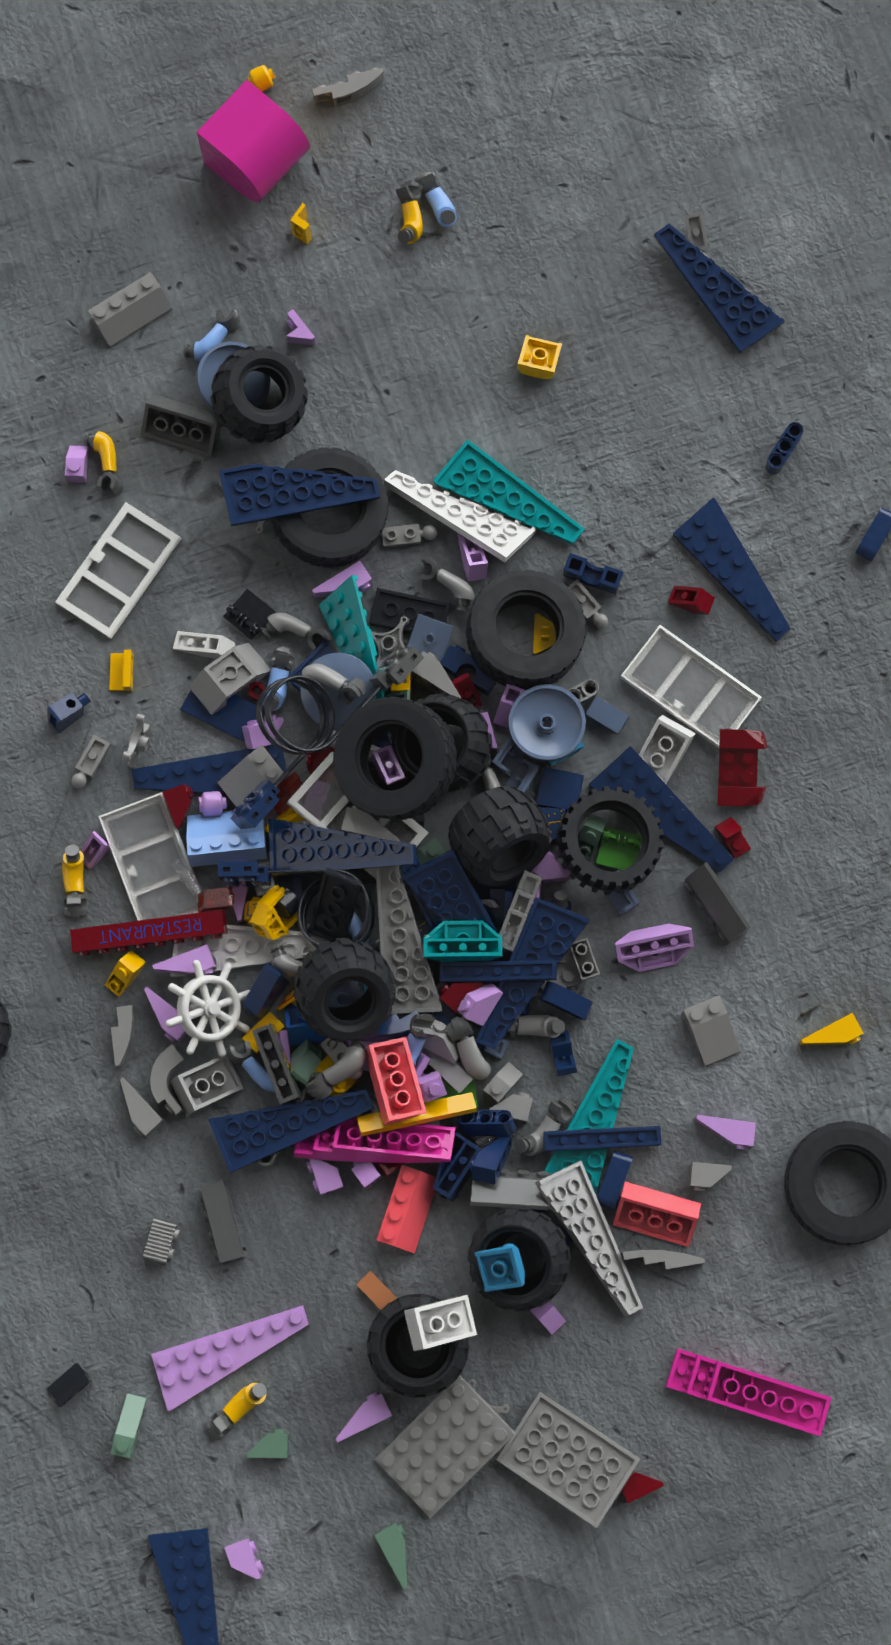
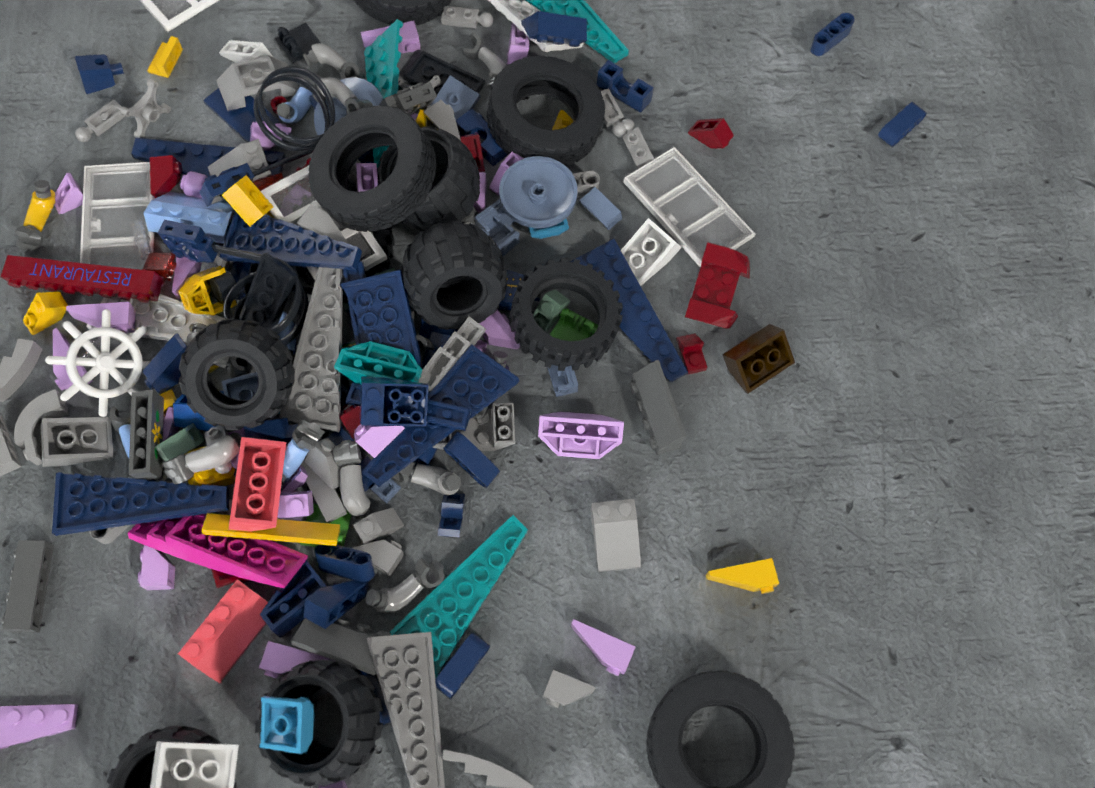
camera: 10 degrees right, 10 degrees down
lavender slope [351,1162,382,1189] -> none
nougat slope [356,1271,397,1310] -> none
dark blue slope [536,768,584,811] -> none
dark blue tile [543,1126,662,1151] -> none
coral slope [613,1182,701,1247] -> none
dark blue wing [673,497,791,642] -> none
none -> yellow panel [222,175,274,227]
none -> lavender slope [259,641,337,678]
none -> dark blue slope [360,377,429,427]
none -> dark blue slope [521,11,587,47]
none -> light grey plate [621,118,654,169]
none -> dark brown slope [722,324,795,394]

